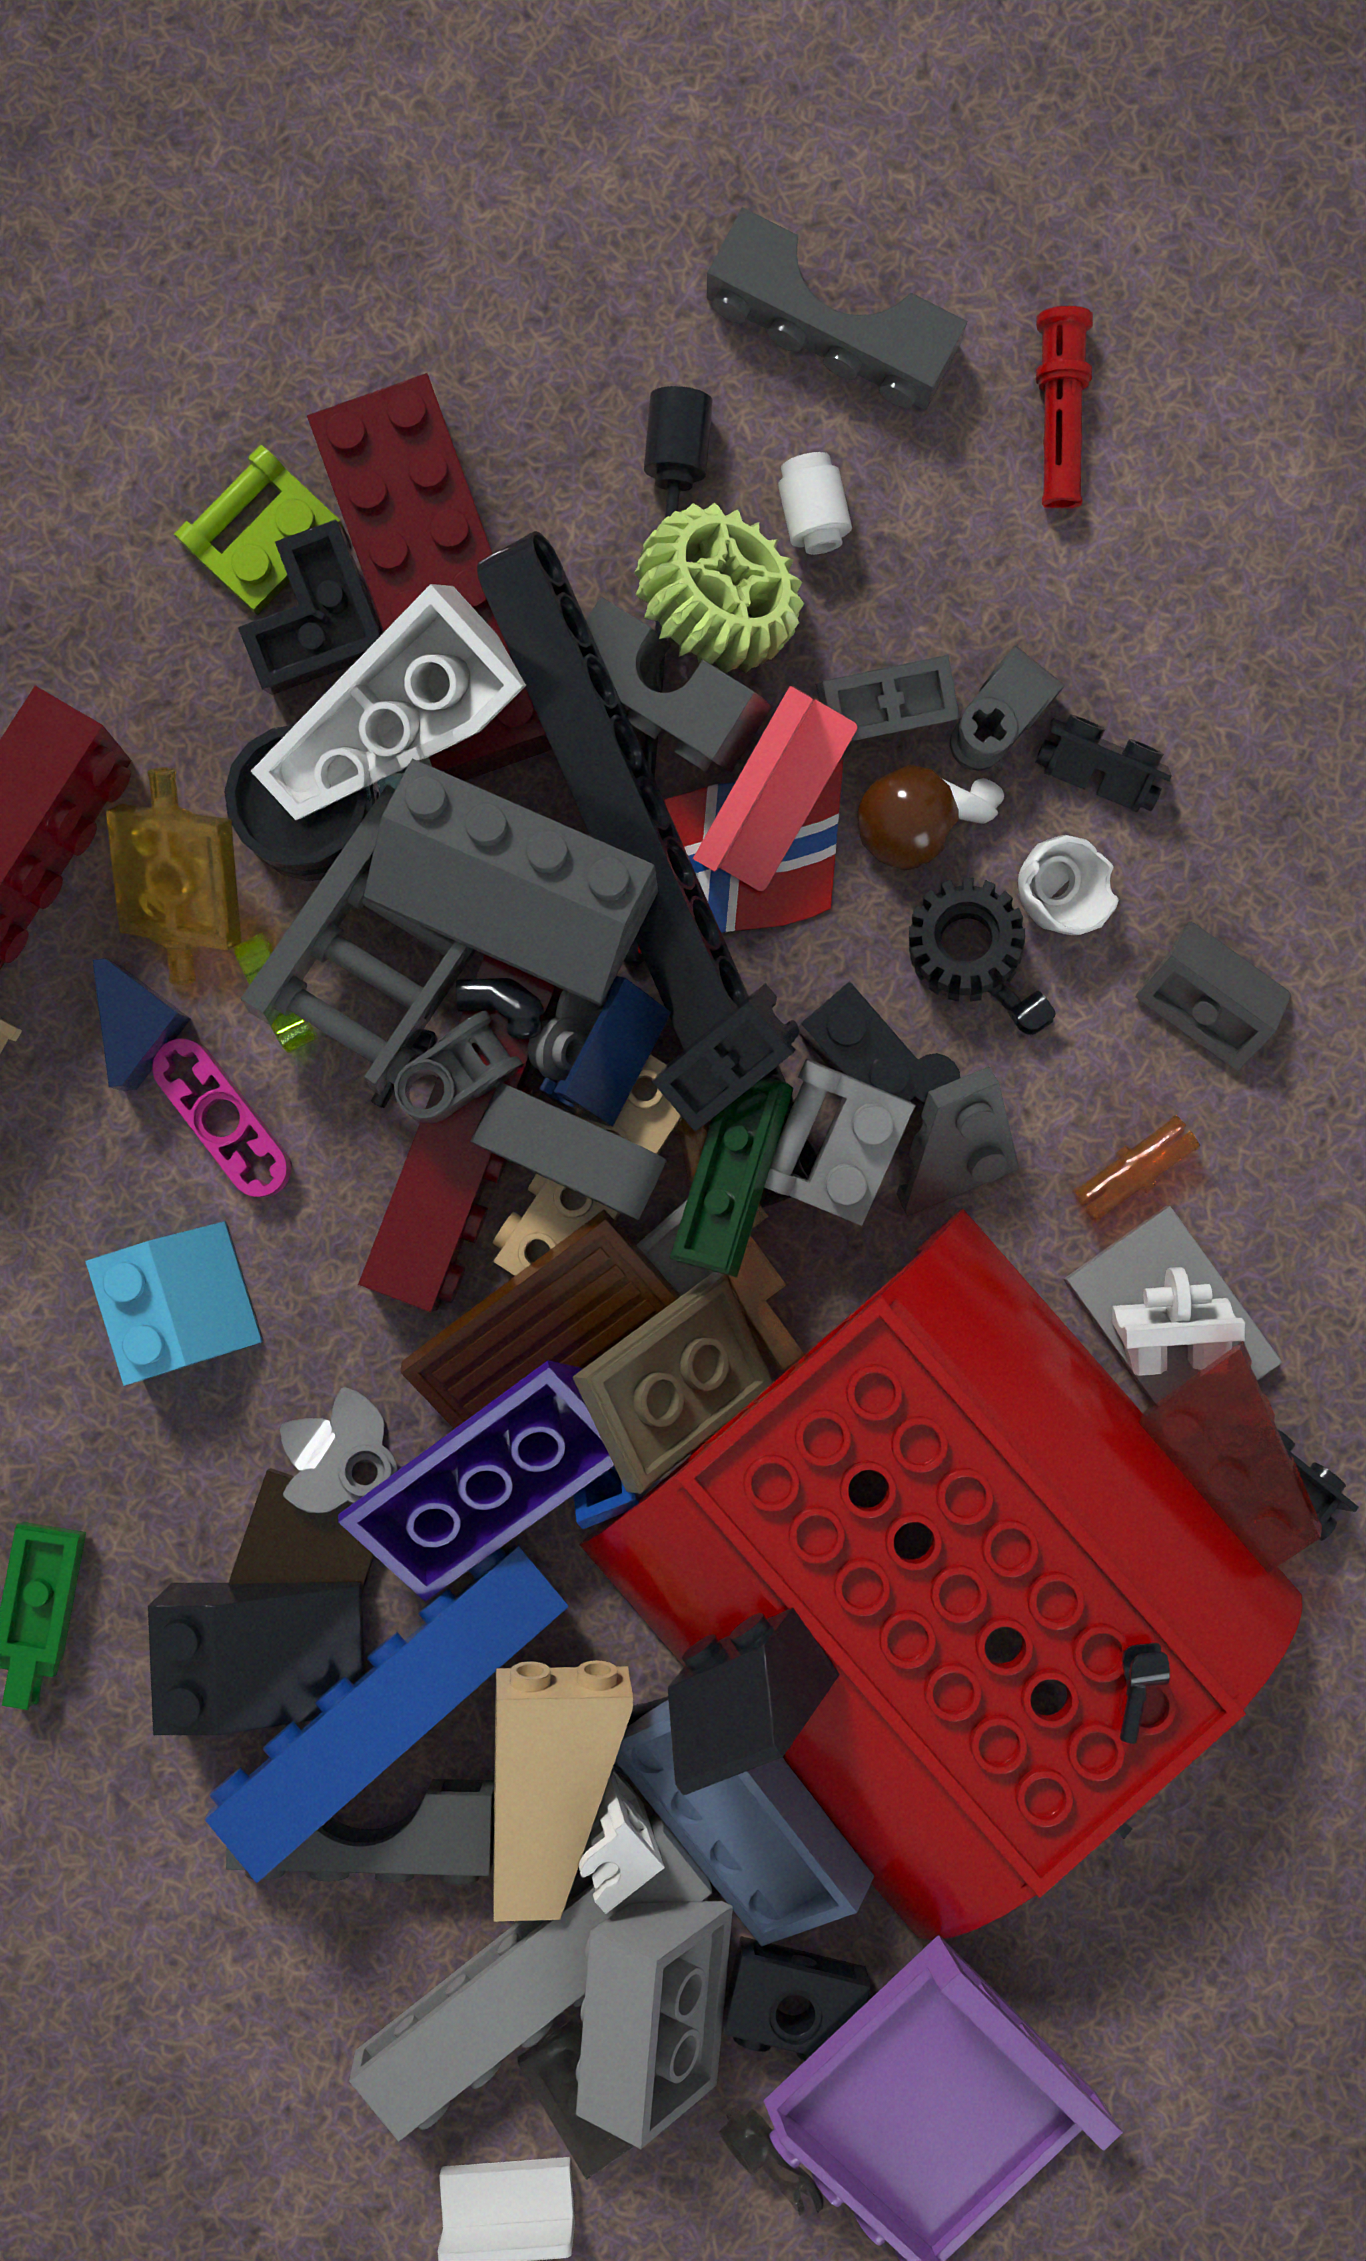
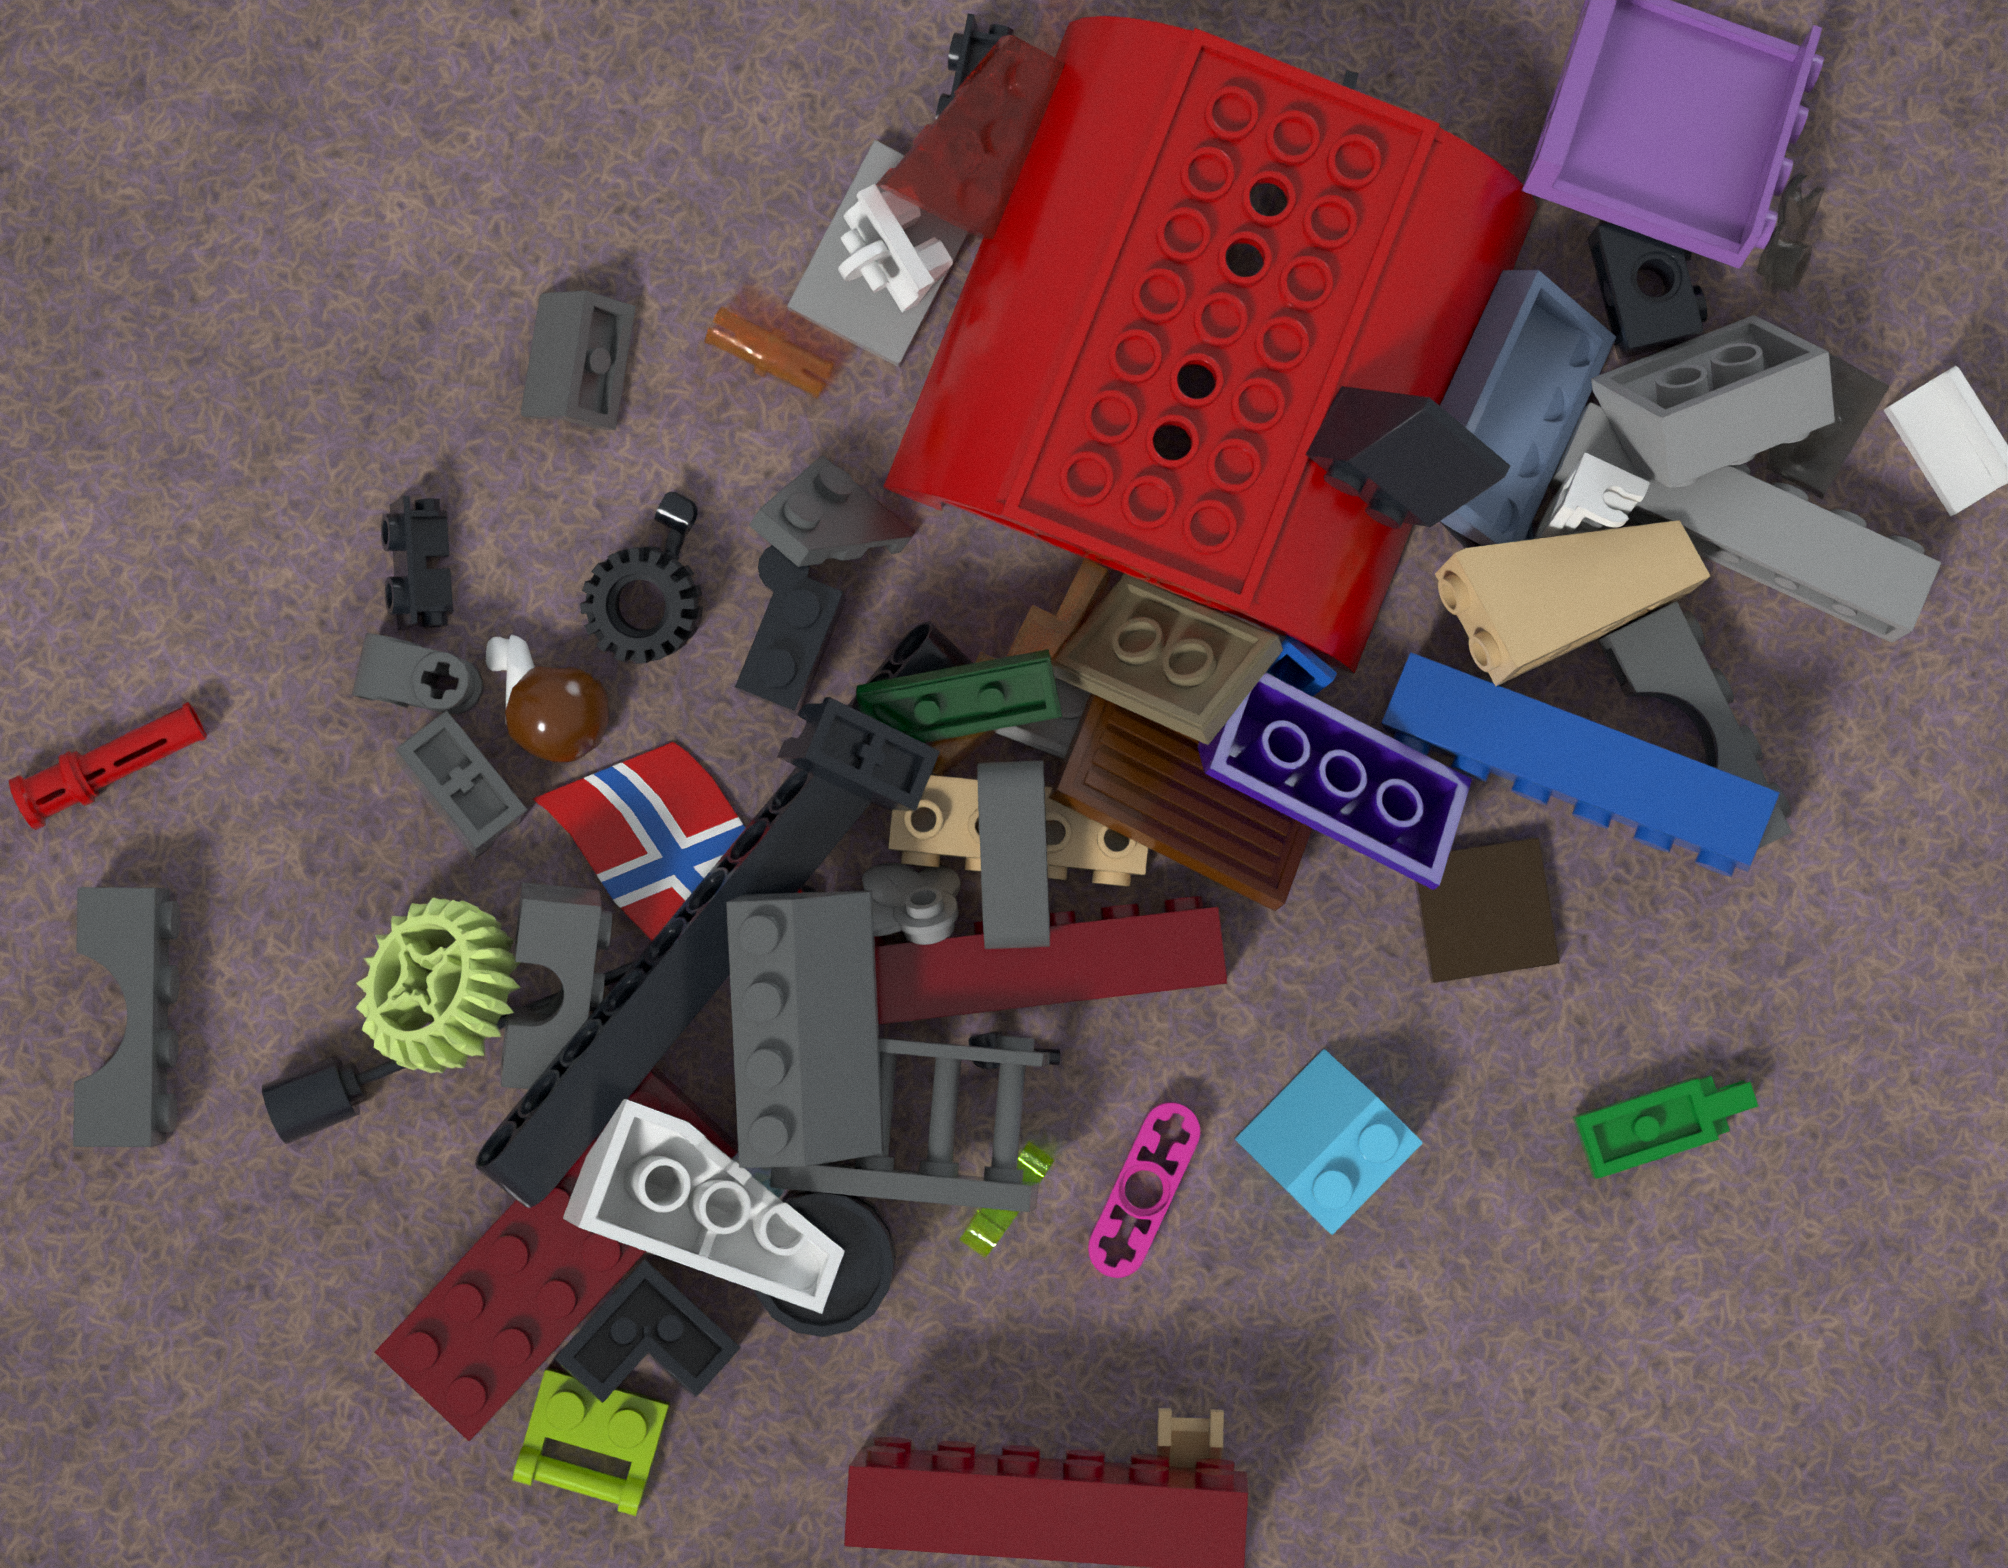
camera: 120 degrees left, 0 degrees up
dark blue slope [93,958,191,1091] -> none
clear yellow plate [106,767,242,985] -> none
black slope [148,1582,365,1735] -> none
light grey plate [280,1387,397,1514] -> none
dark grey piece [394,1011,524,1124] -> none
black arm [456,978,545,1039] -> none
dark blue hinge [539,976,671,1127] -> none
coral panel [693,686,858,891] -> none
light grey plate [764,1059,915,1226] -> none
white brick [778,452,852,555] -> none
white hair [1018,835,1119,935] -> none
black hand [1120,1643,1170,1744] -> none

